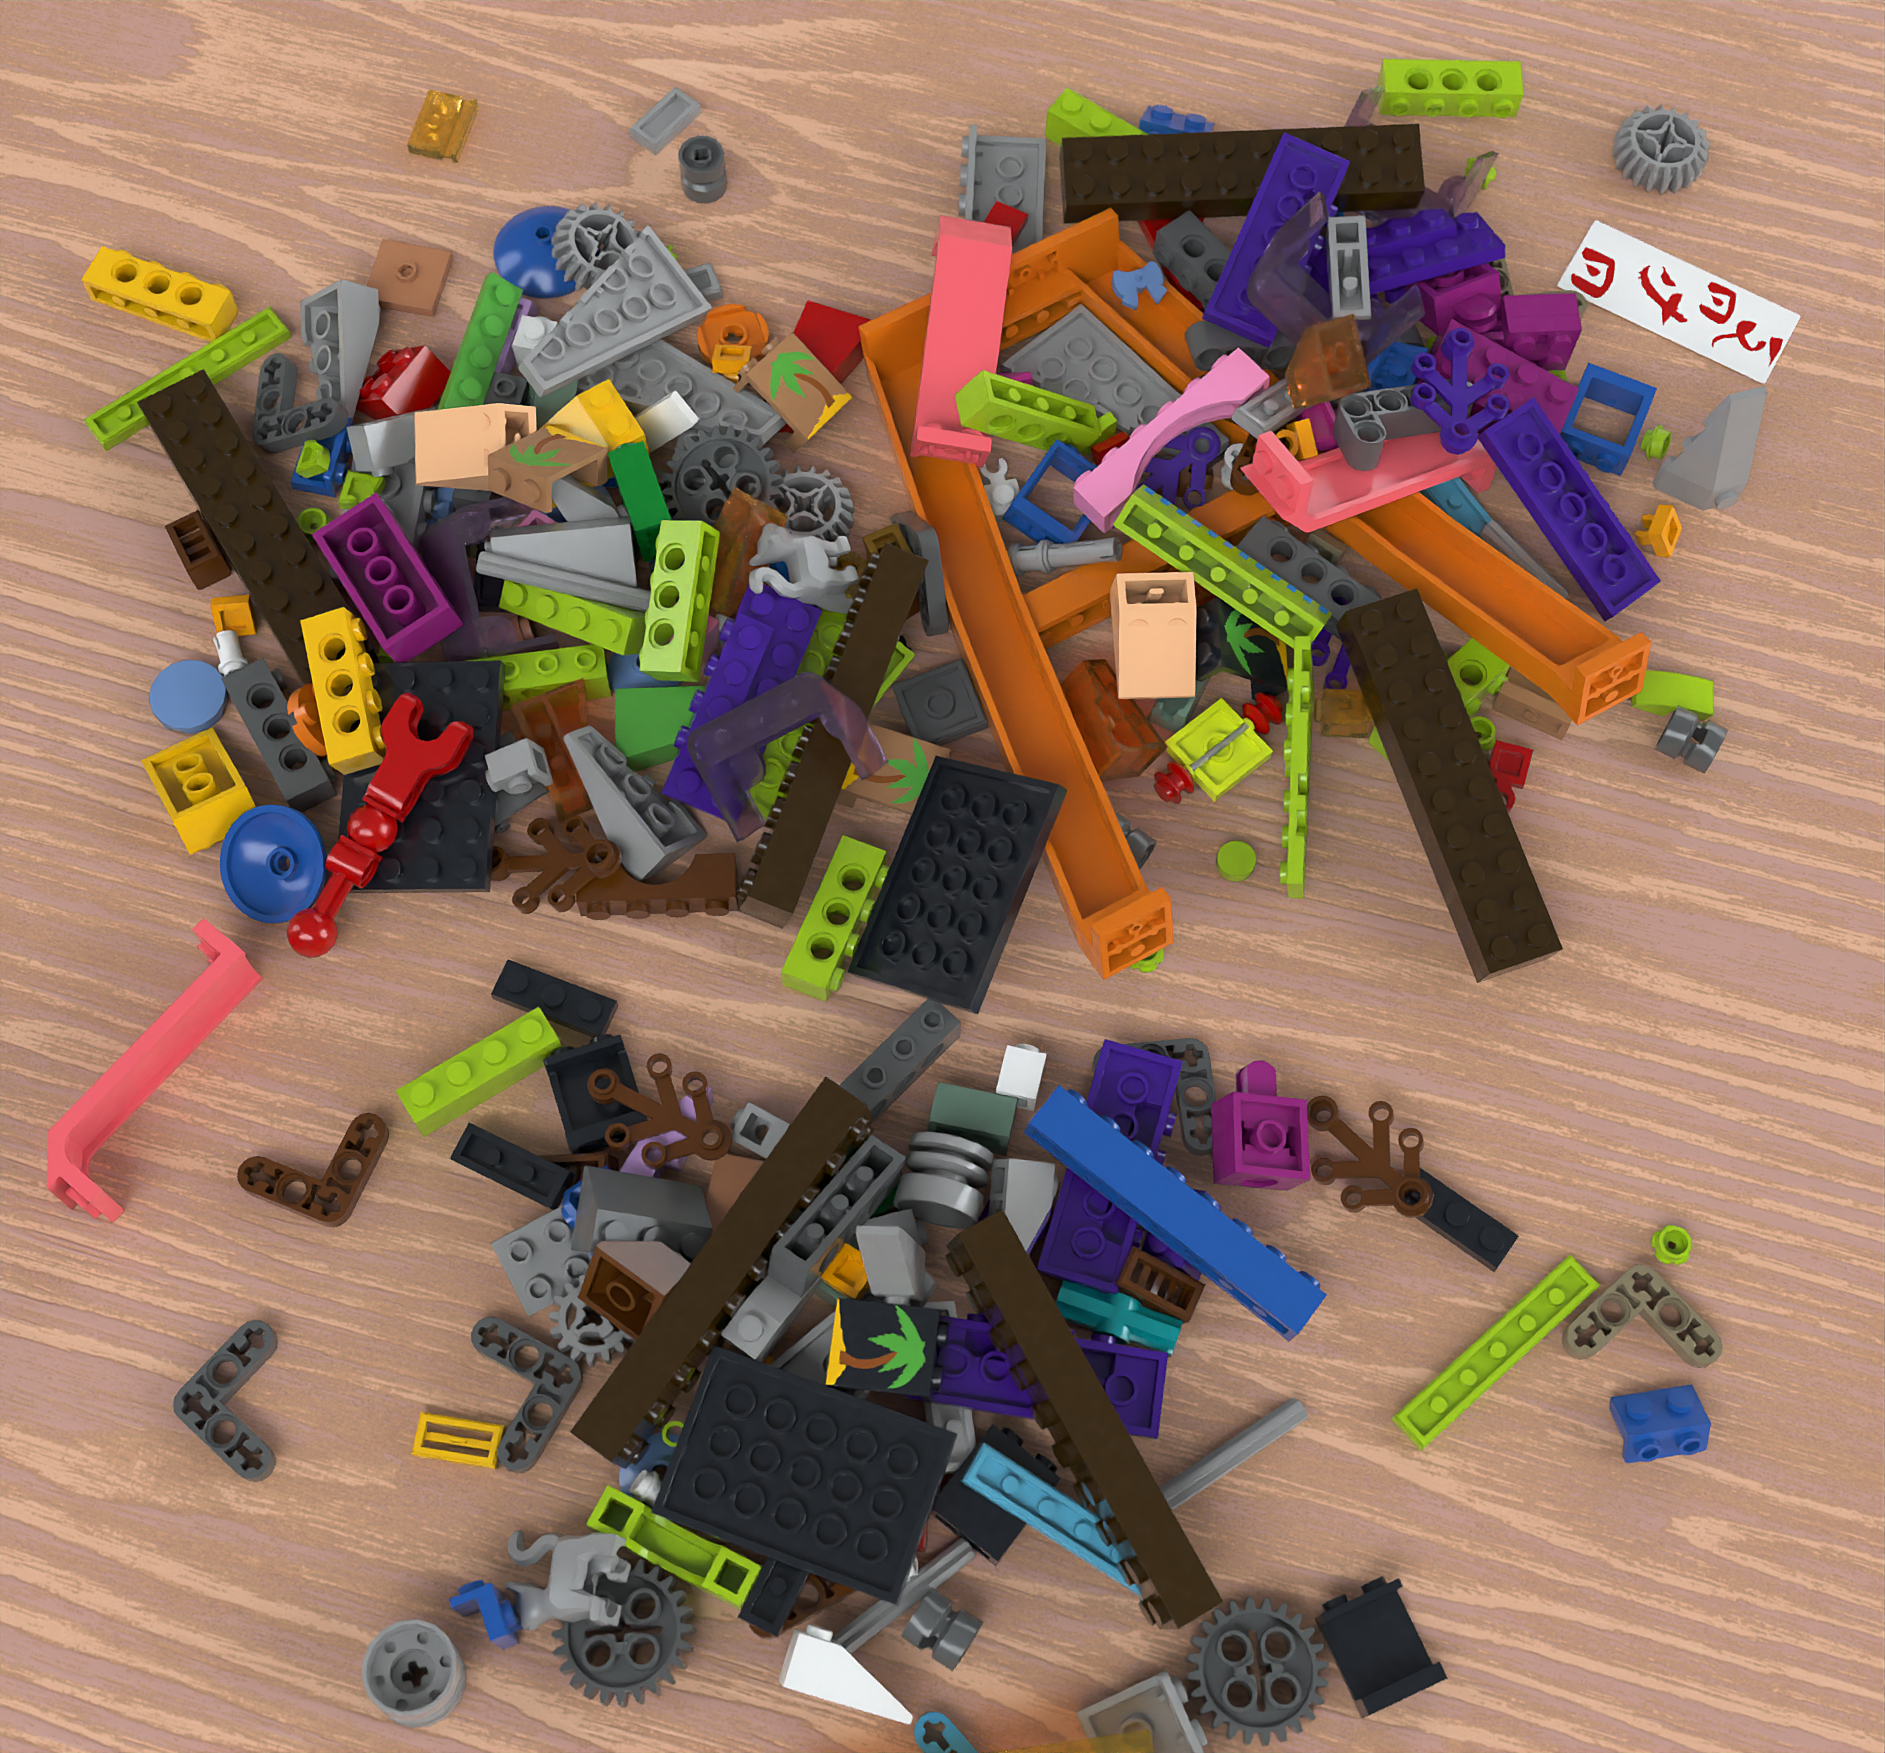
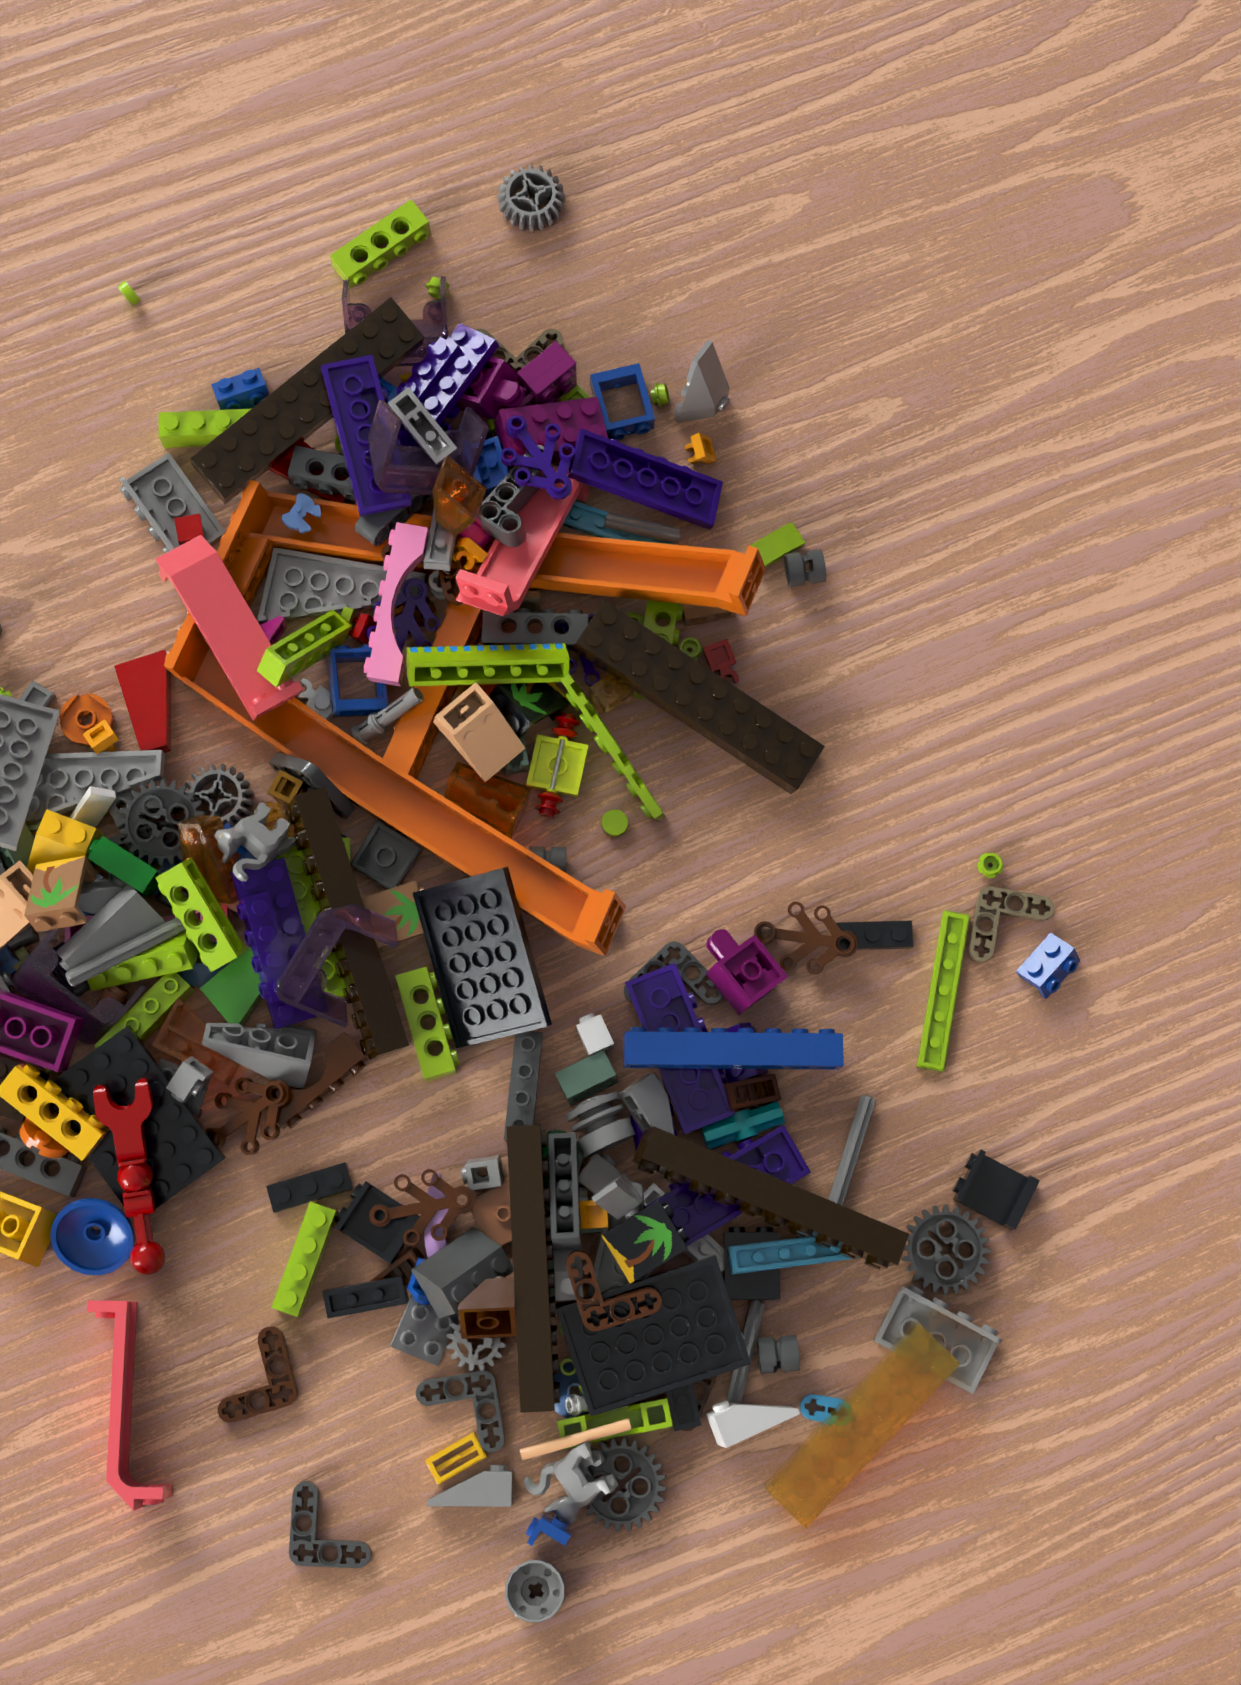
camera: 40 degrees left, 10 degrees up
medium nougat panel [733,332,853,453] -> none
white sticker [1557,220,1800,384] -> none
none -> light grey slope [427,1465,513,1507]
none -> light nougat bar [520,1418,632,1461]
none -> reddish brown beam [566,1250,662,1331]

